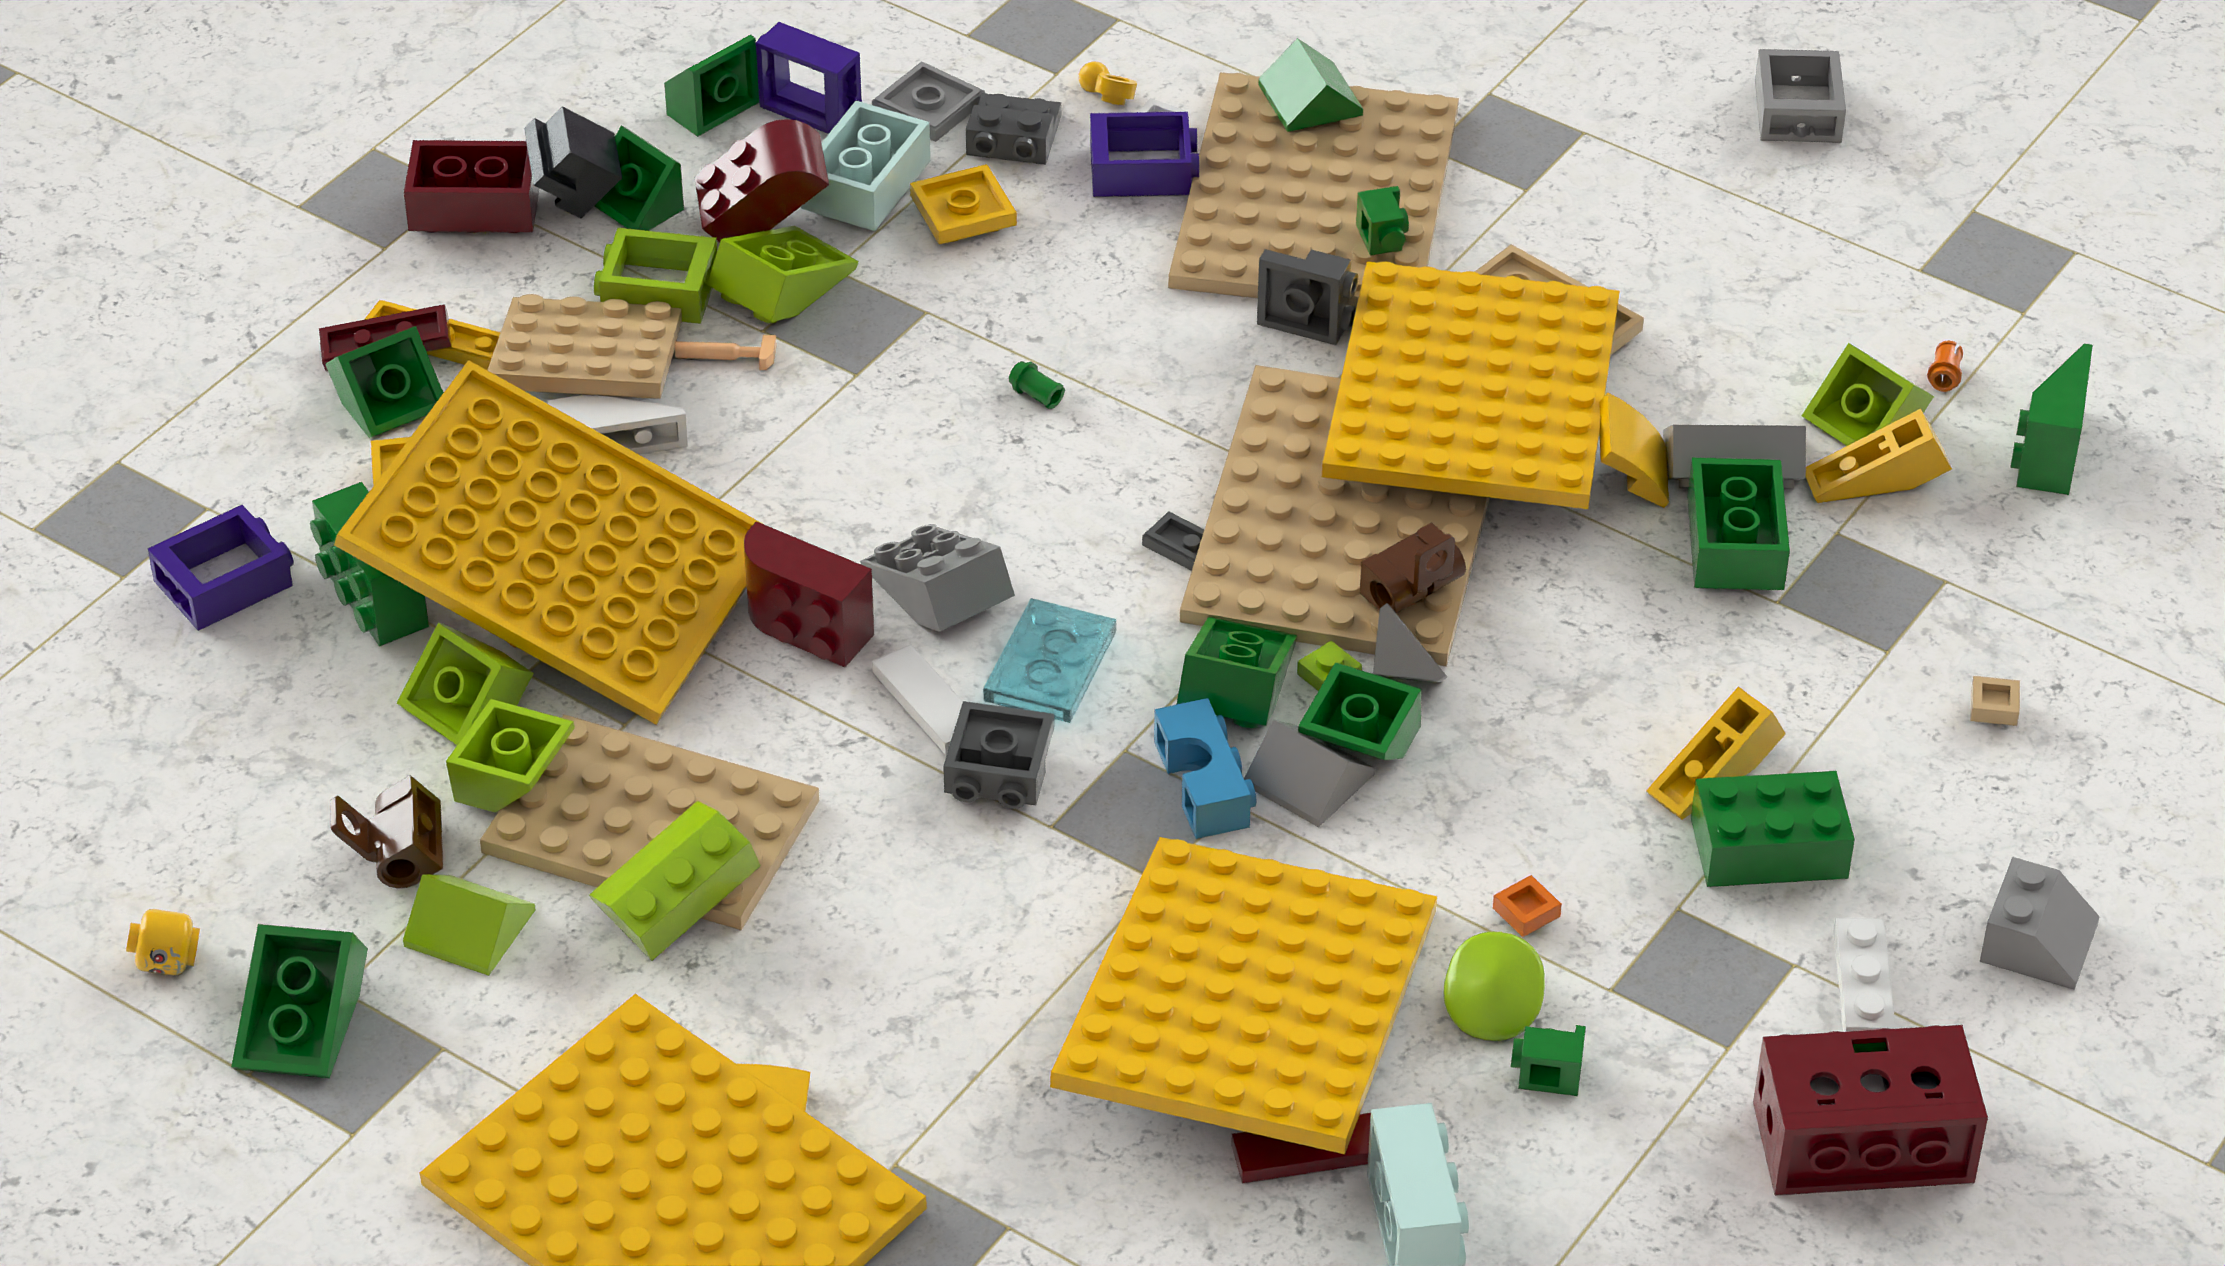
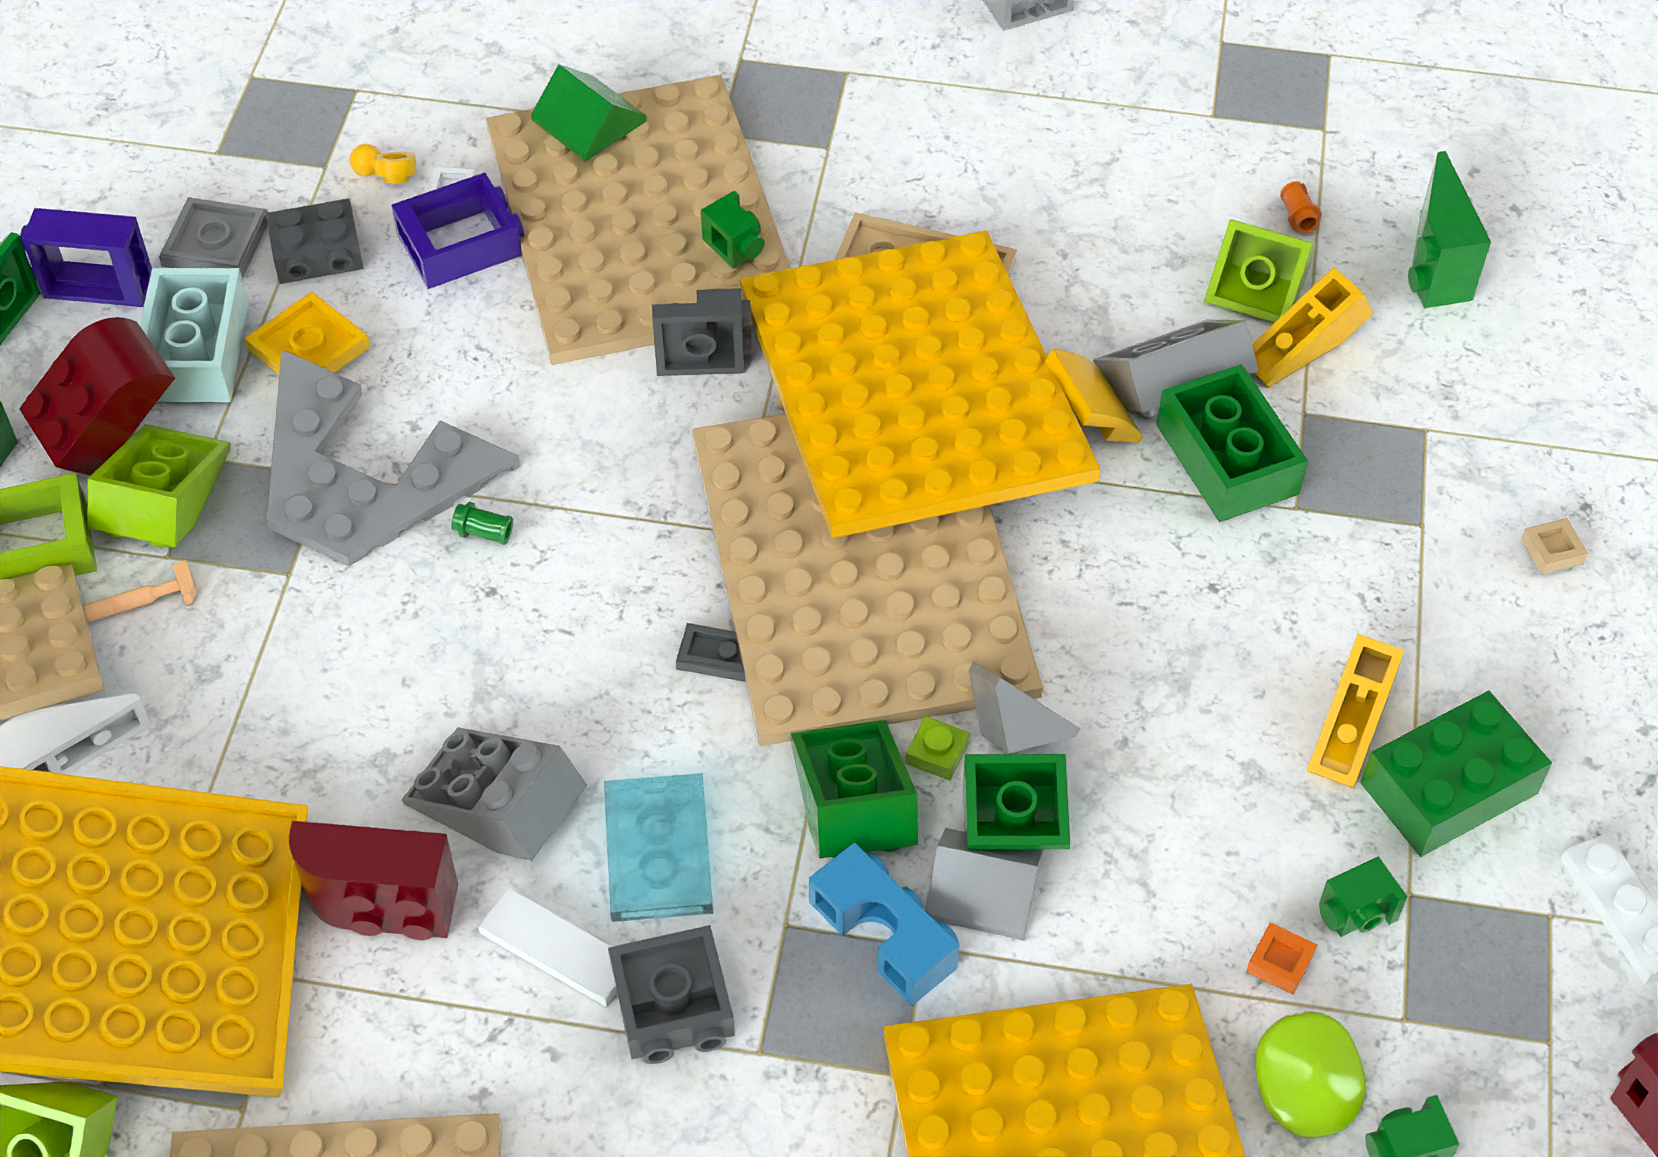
camera: 25 degrees left, 10 degrees up
reddish brown piece [1360,522,1466,614] -> none
none -> light grey wing [267,350,519,566]
none -> green brick [1319,856,1407,937]

